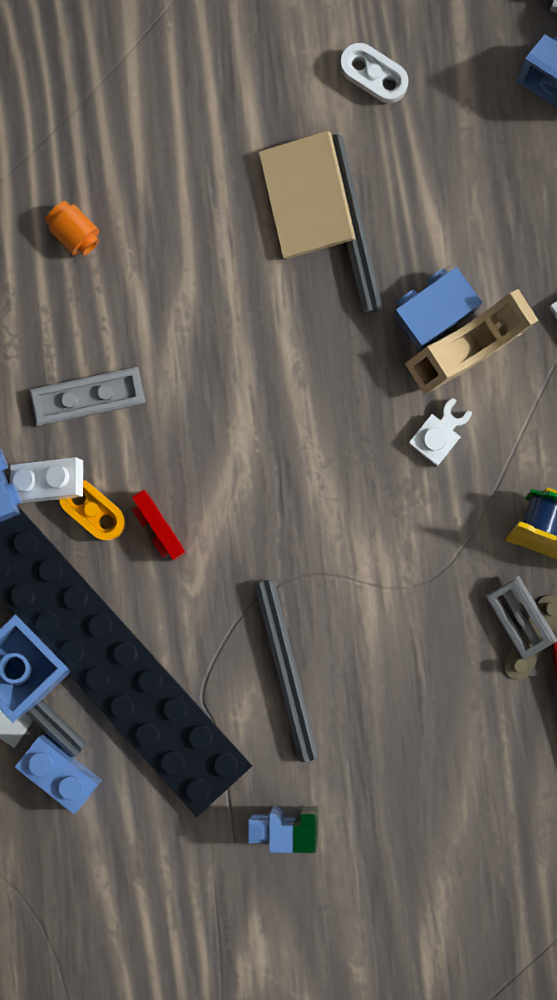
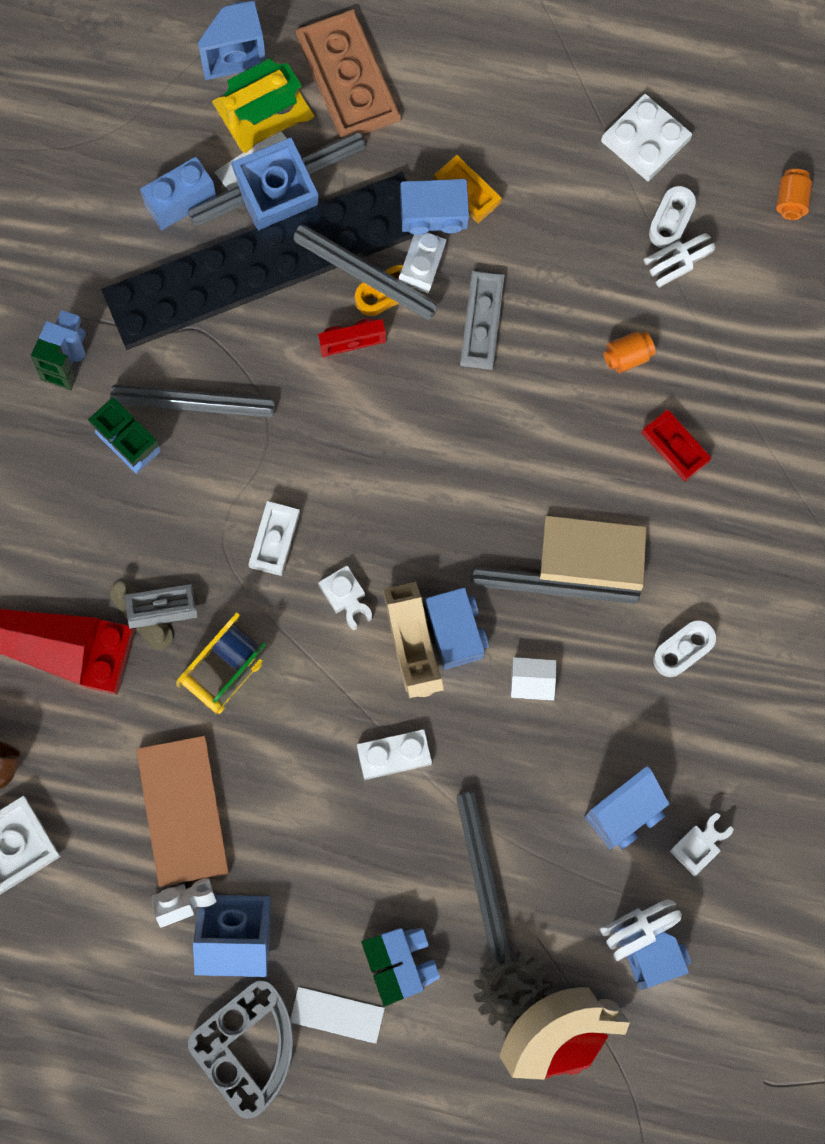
camera: 100 degrees right, 10 degrees down
none -> dark green hips [88,397,161,474]
none -> white plate [248,501,300,576]
none -> dark grey axle [293,225,438,320]
none -> white piece [510,657,556,700]
none -> red plate [641,409,712,482]

